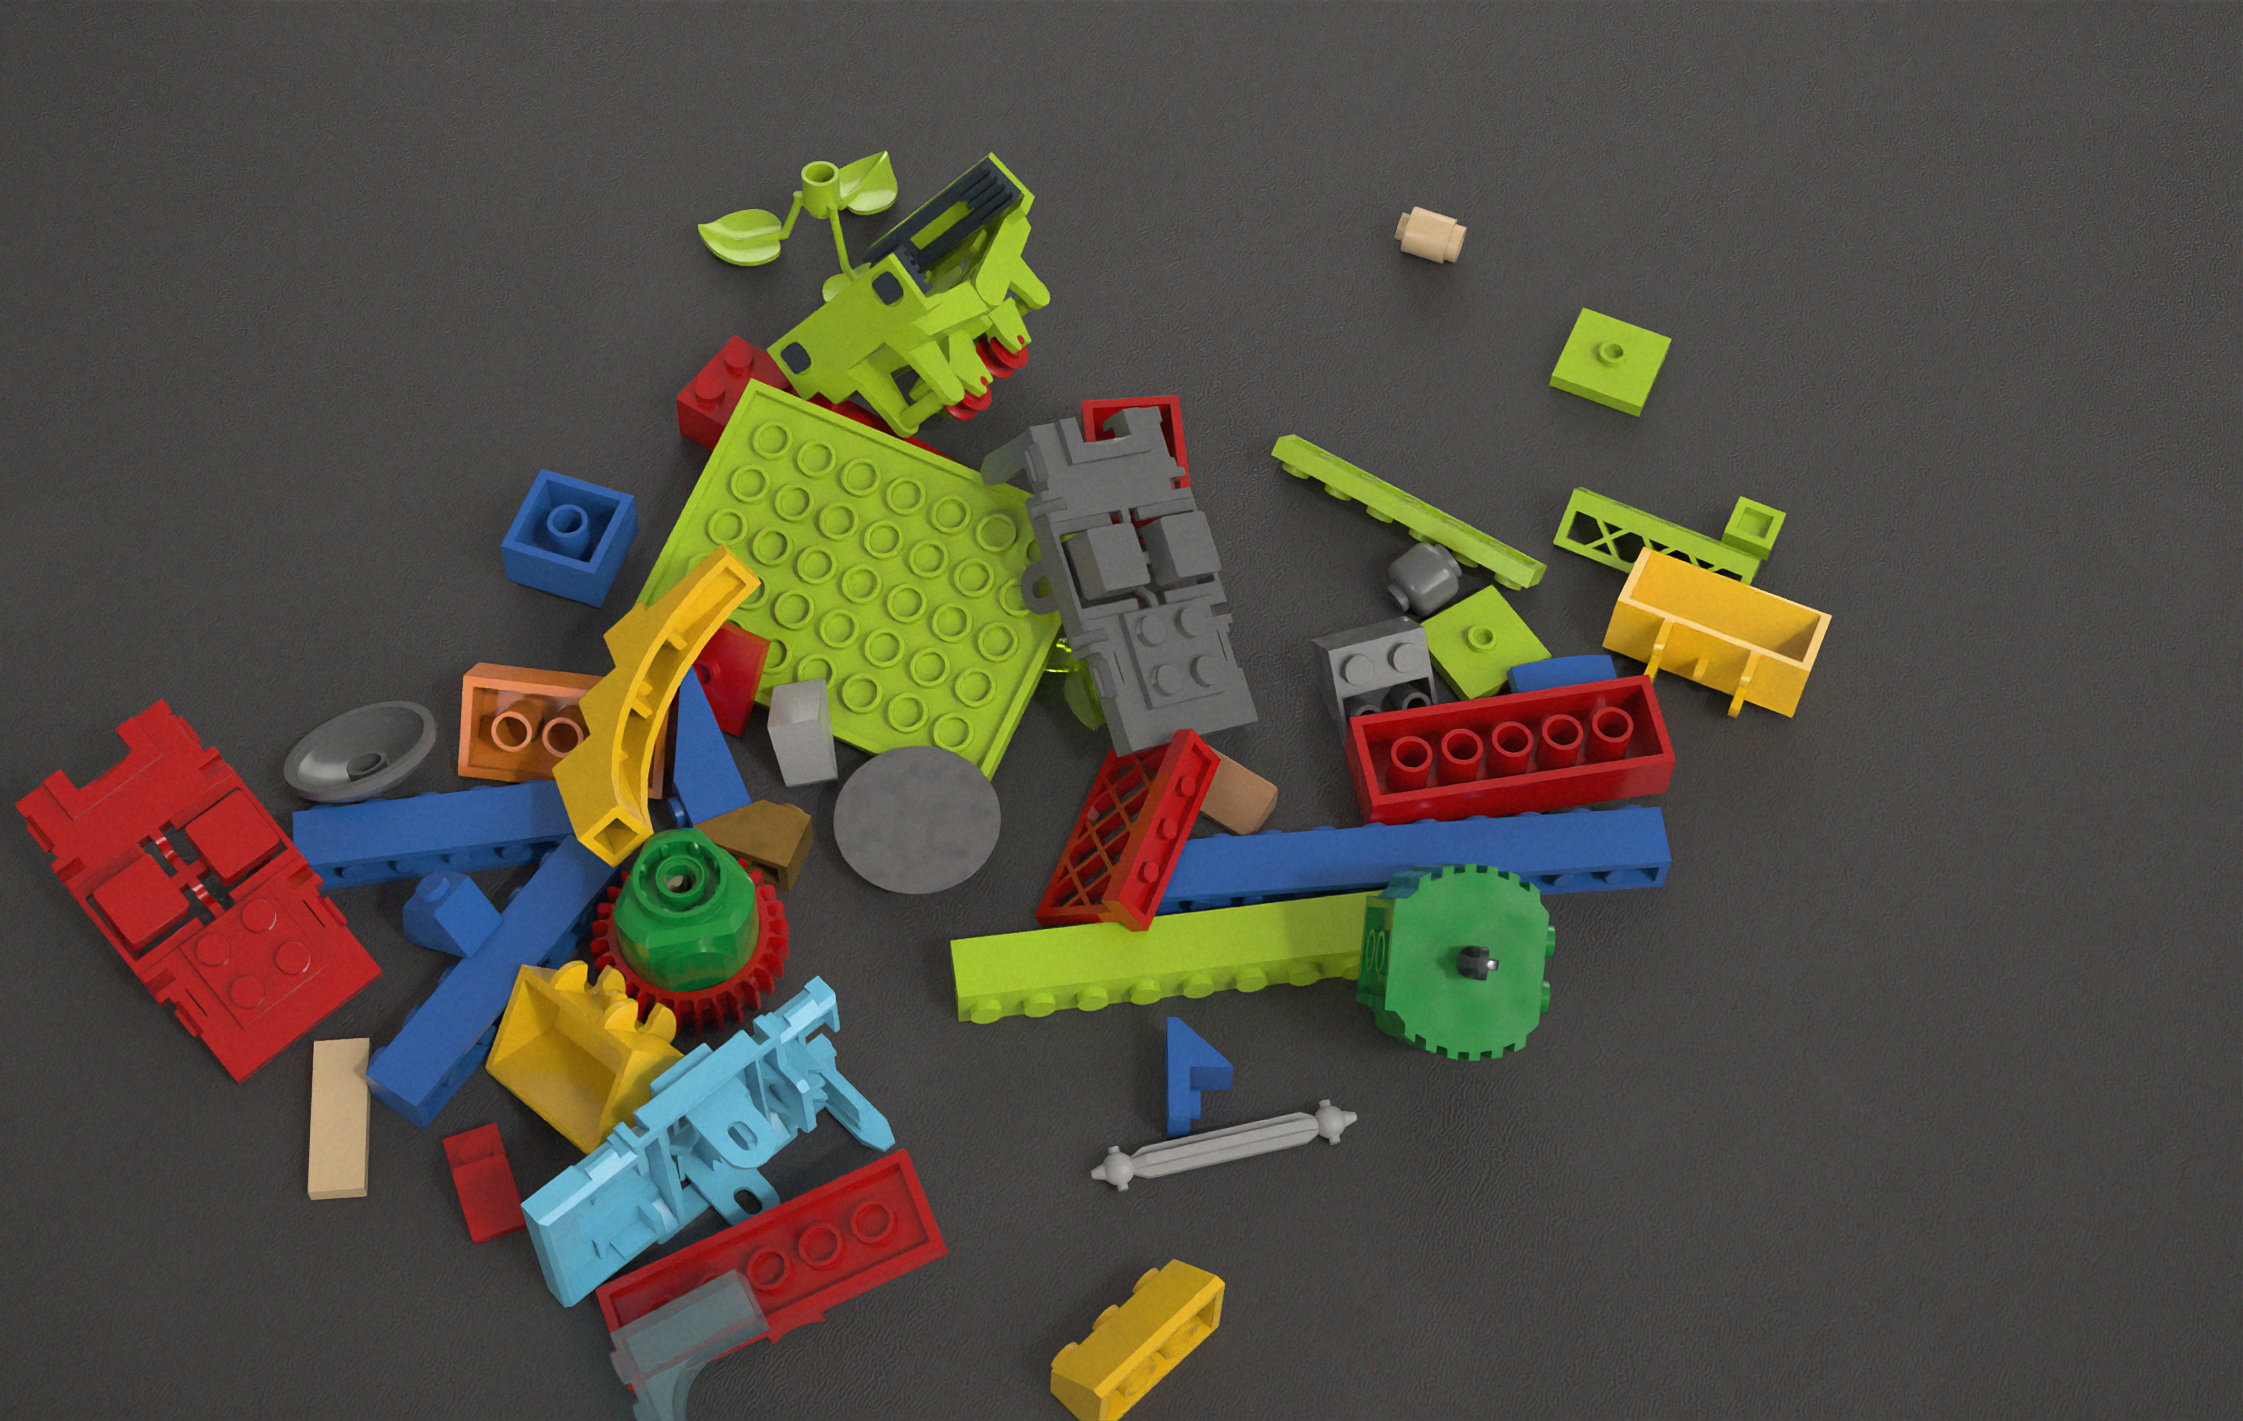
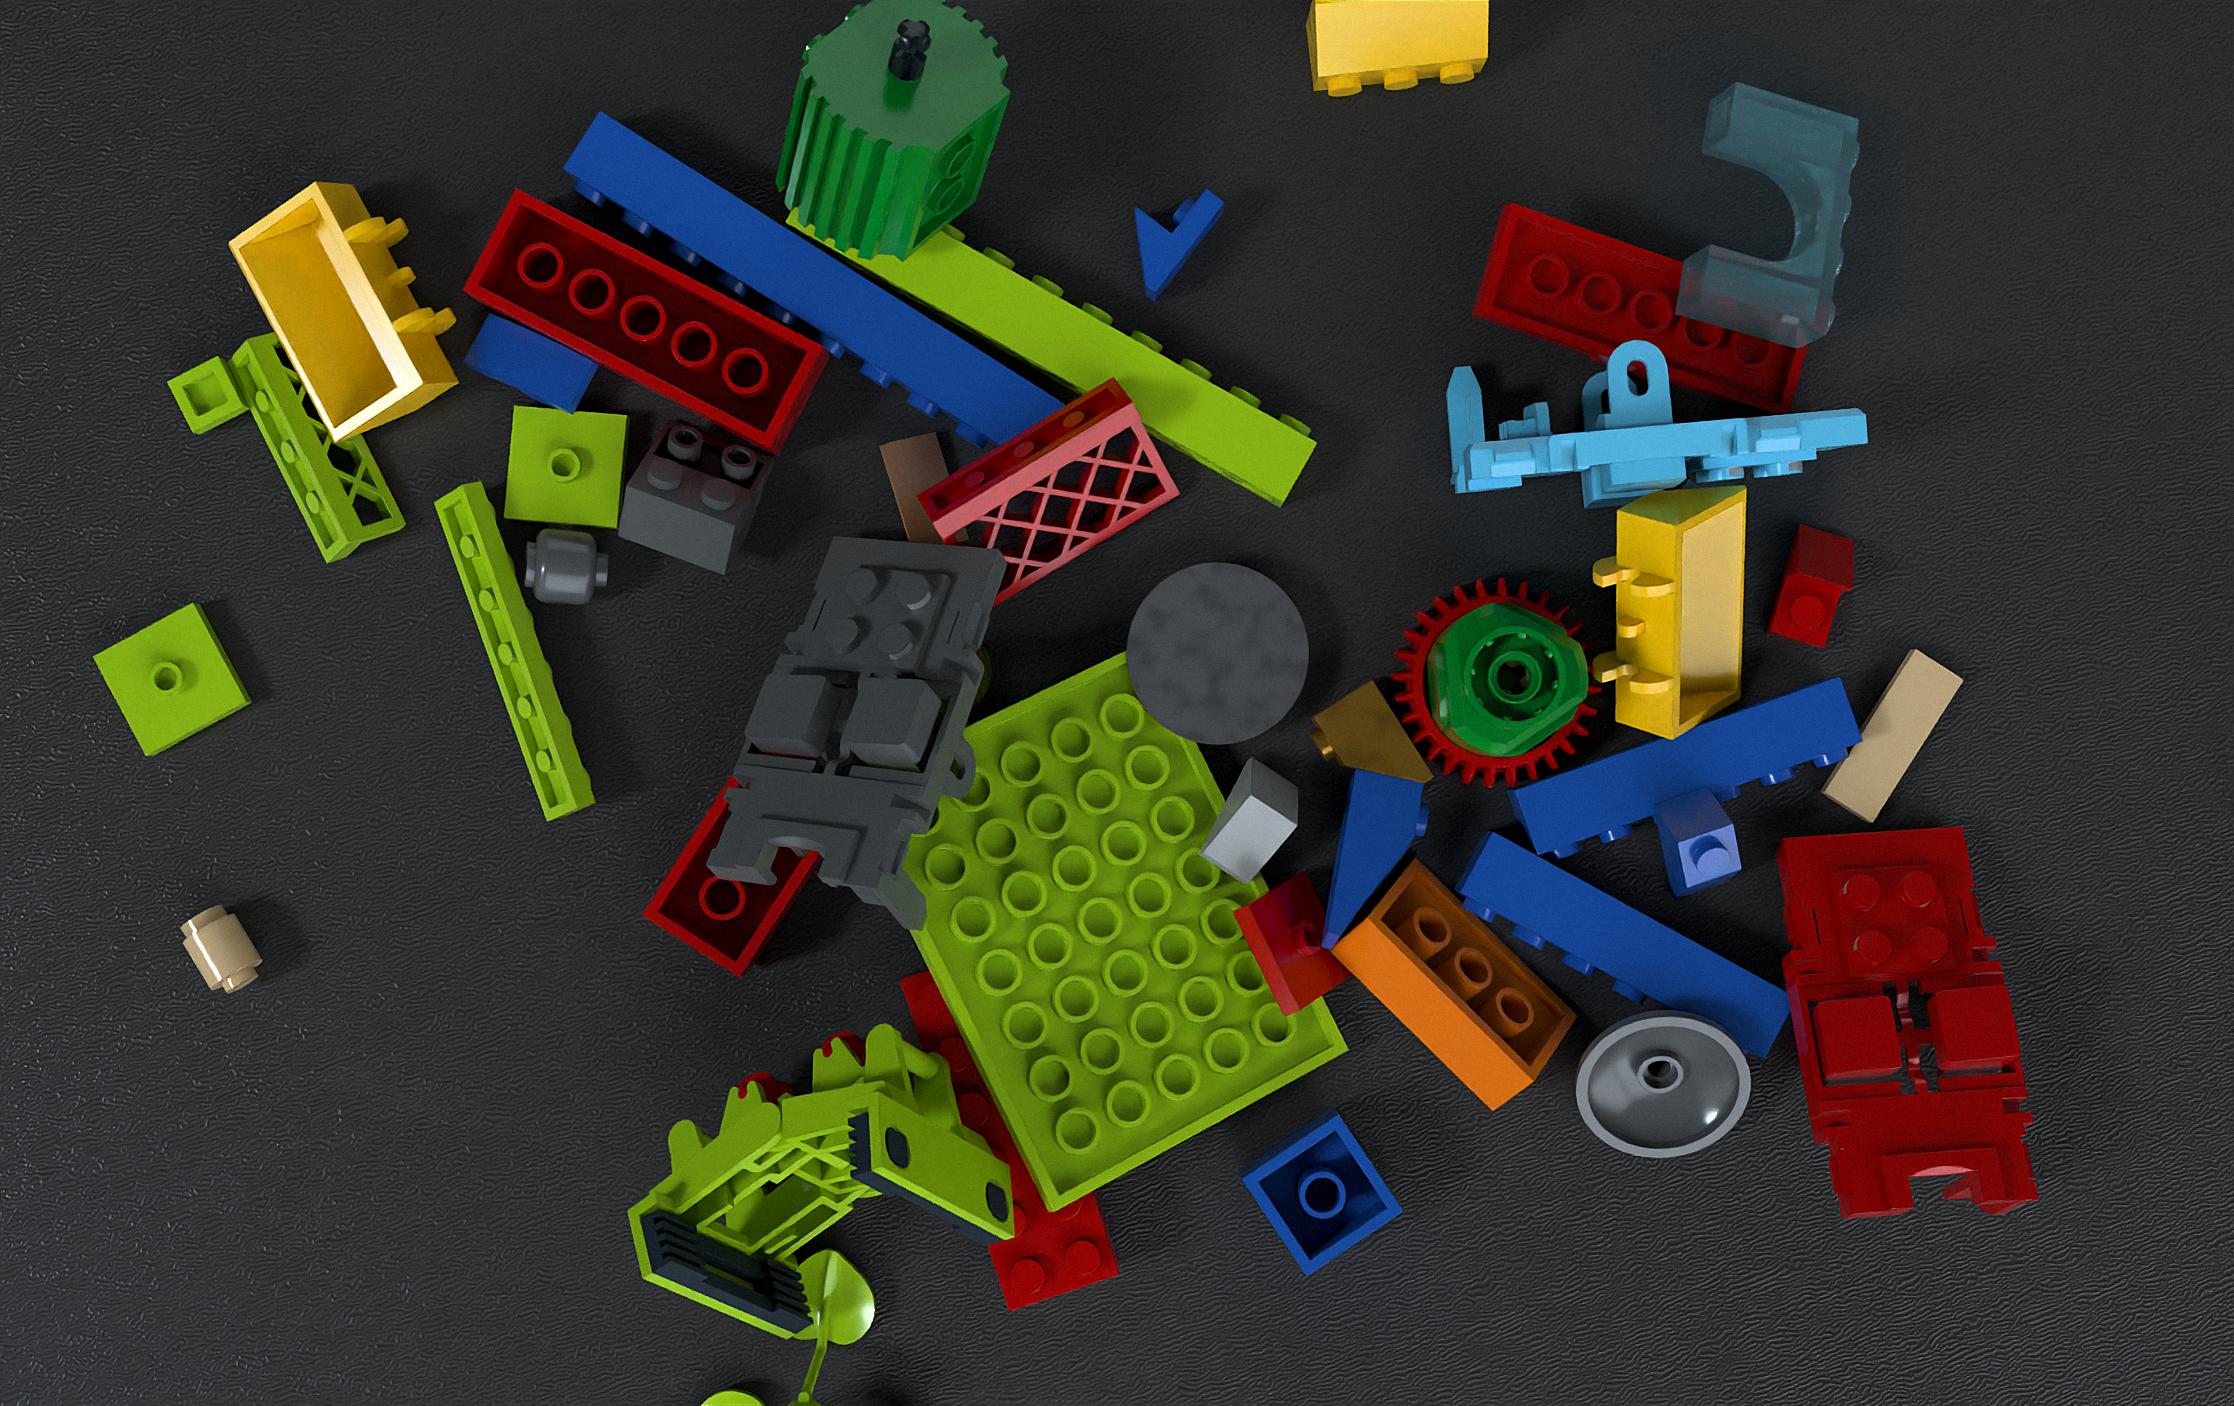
camera: 140 degrees left, 30 degrees up
yellow arch [552,543,761,868] -> none
light grey wheel [1091,1099,1357,1192] -> none

